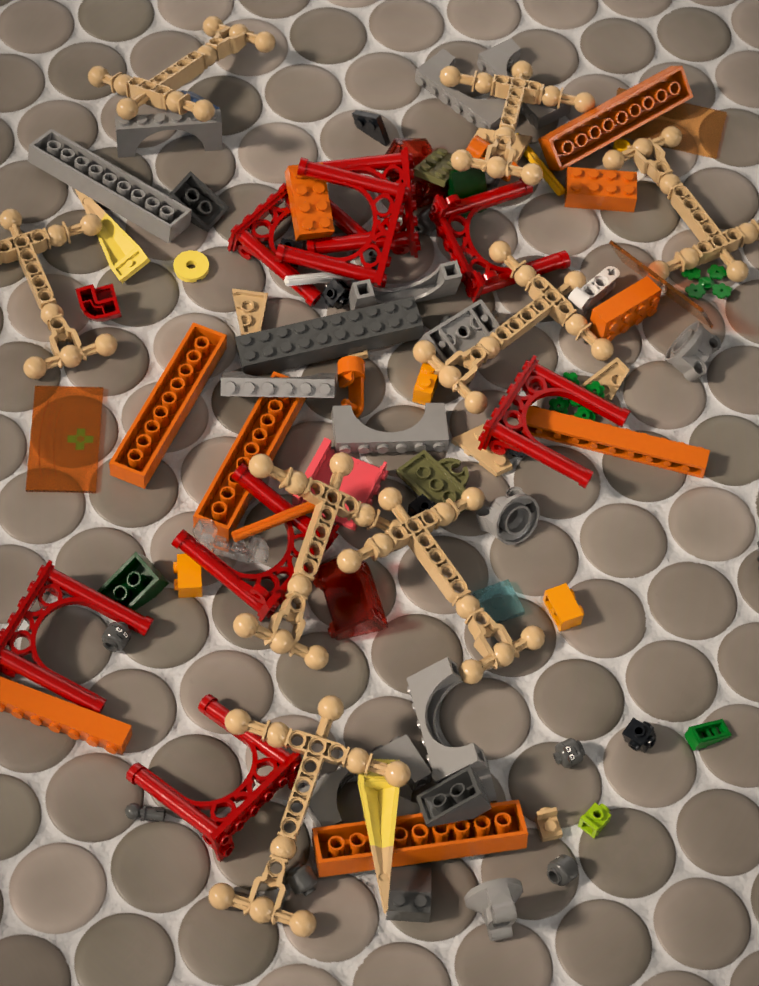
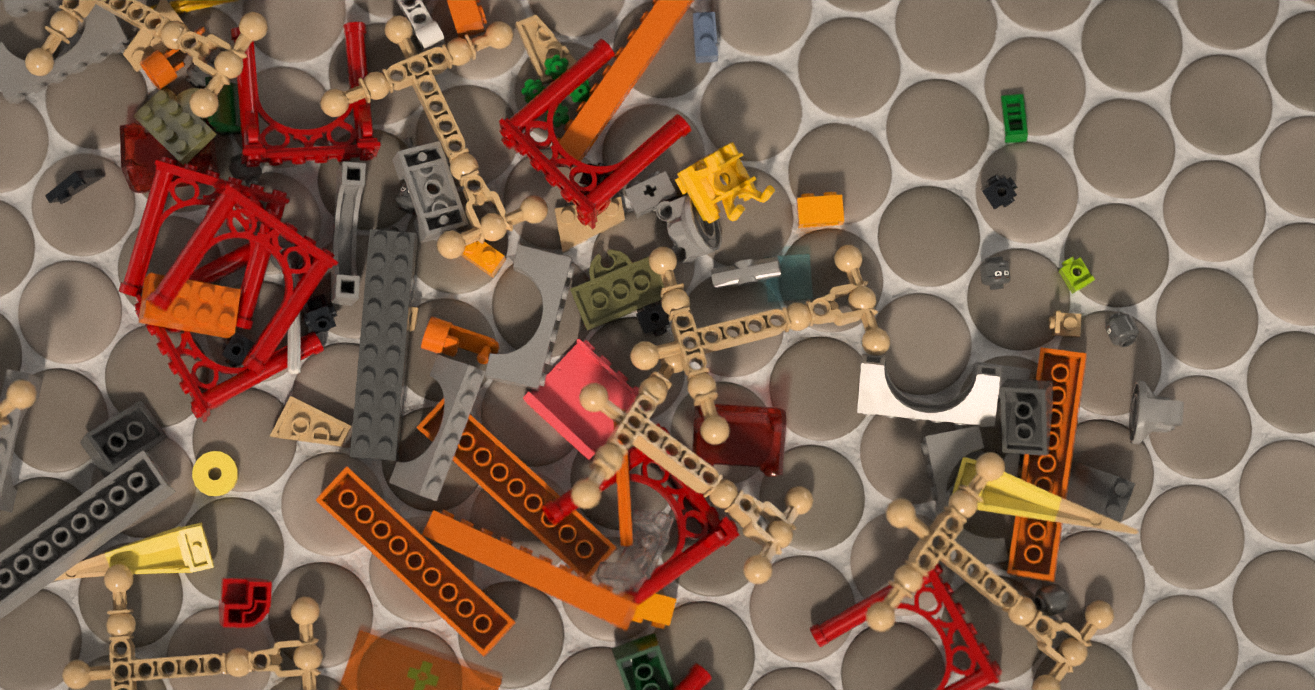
camera: 65 degrees left, 25 degrees up
none -> orange brick [422,510,638,631]
none -> light grey brick [625,171,677,218]
none -> yellow piece [675,142,775,224]
none -> sand blue brick [692,12,718,63]
none -> light grey piece [711,256,782,289]

